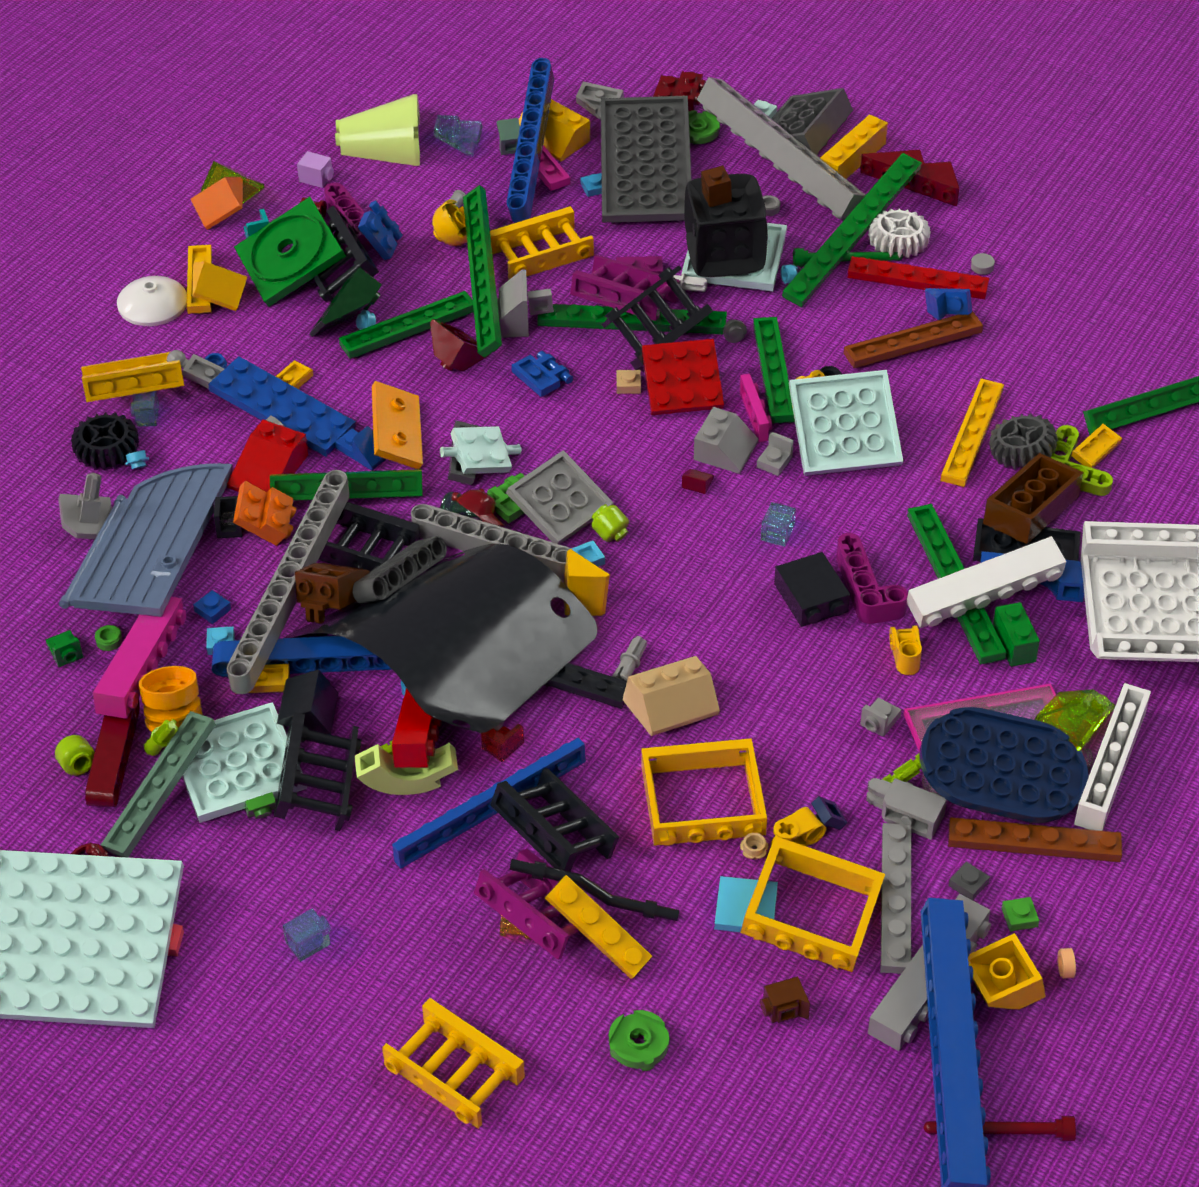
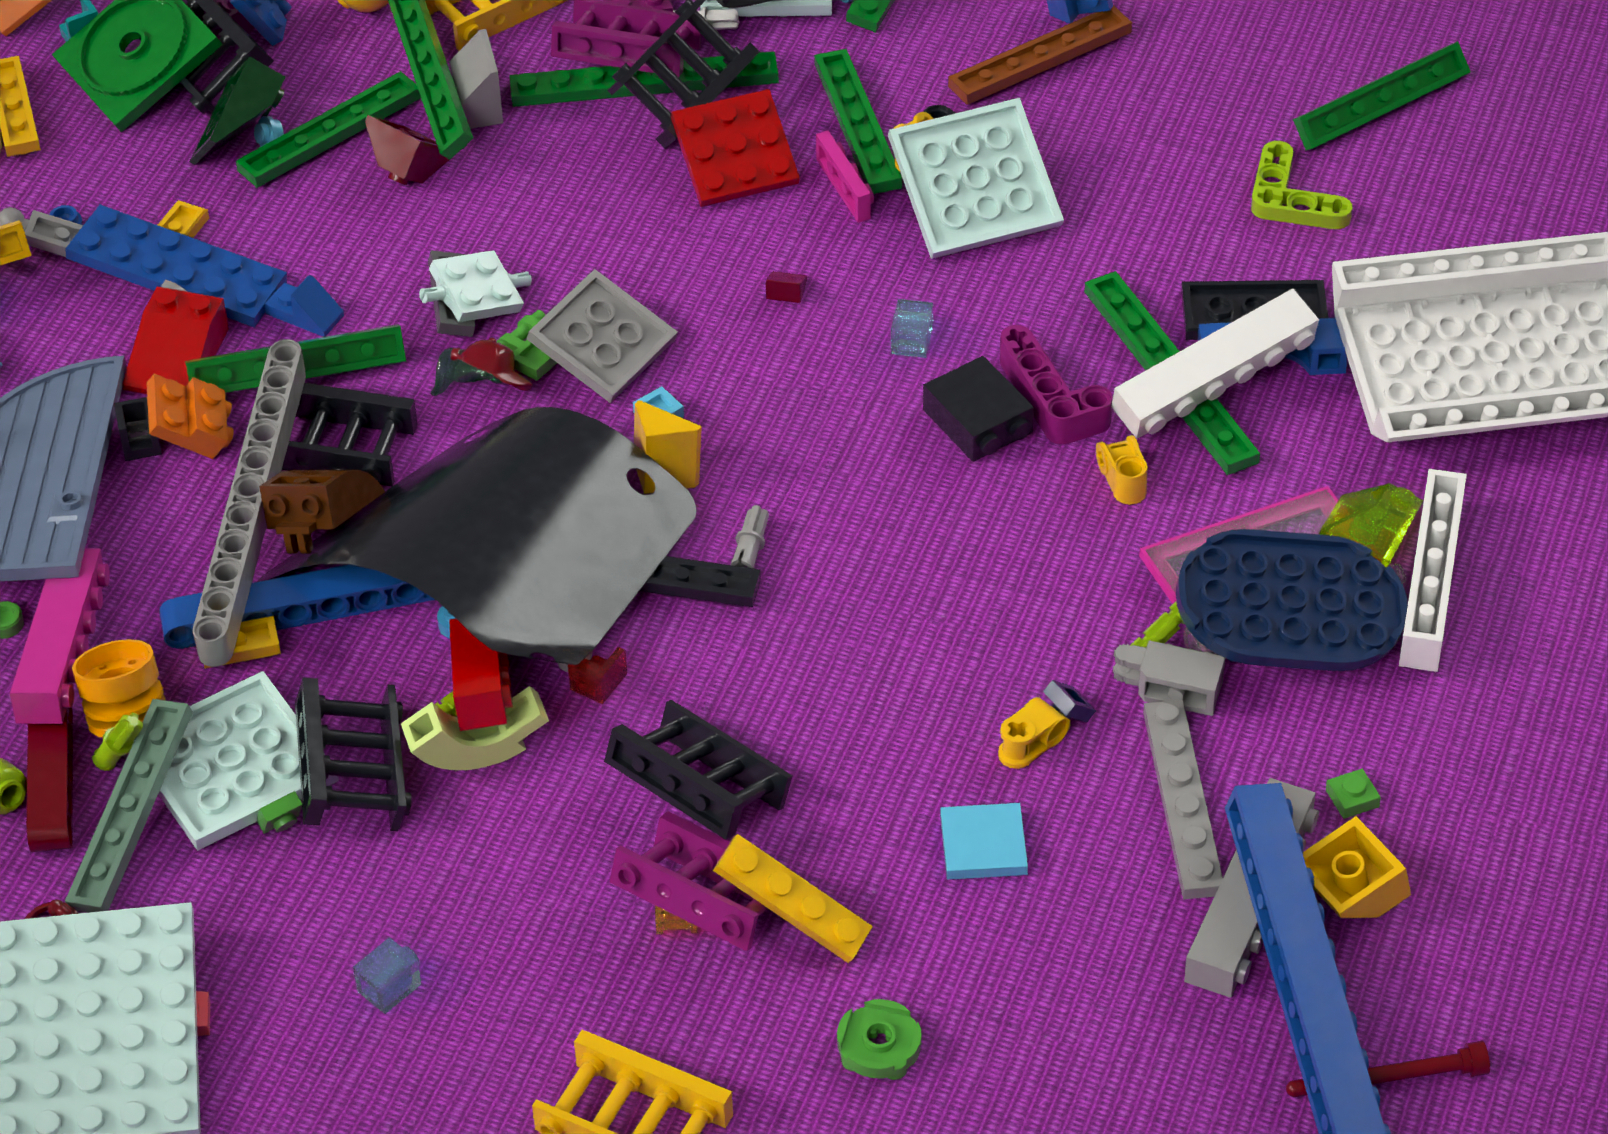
camera: 10 degrees left, 0 degrees up
yellow slope [192,261,247,311] -> none
blue plate [193,590,231,624] -> none
medium azure plate [206,626,235,655] -> none
black slope [276,670,339,735] -> none
dark grey beam [353,536,447,604] -> none
light orange plate [372,381,423,470] -> none
blue plate [392,737,586,869] -> none
light grey beam [411,504,571,581] -> none
black bar [509,859,679,921] -> none
blue plate [512,351,573,397] -> none
light grey plate [527,289,554,315] -> none
lime head [591,504,629,542] -> none
tan plate [616,370,641,394] -> none
tan slope [623,656,720,736] -> none
yellow window [641,738,767,846] -> none
light grey slope [694,407,758,474] -> none
flat silver plate [723,320,747,343] -> none
tan plate [740,833,768,859] -> none
yellow window [740,836,885,972] -> none
light grey bracket [757,432,793,476] -> none
reddish brown window [760,976,810,1023] -> none
light grey bracket [860,697,902,737] -> none
yellow tile [940,379,1004,487] -> none
dark orange plate [948,817,1122,862] -> none
dark grey plate [948,861,990,900] -> none
reddish brown brick [983,453,1084,544] -> none
dark grey gear [989,413,1058,470] -> none
green brick [993,602,1040,667] -> none
light nougat tile [1057,948,1076,979] -> none
yellow plate [1071,424,1122,468] -> none

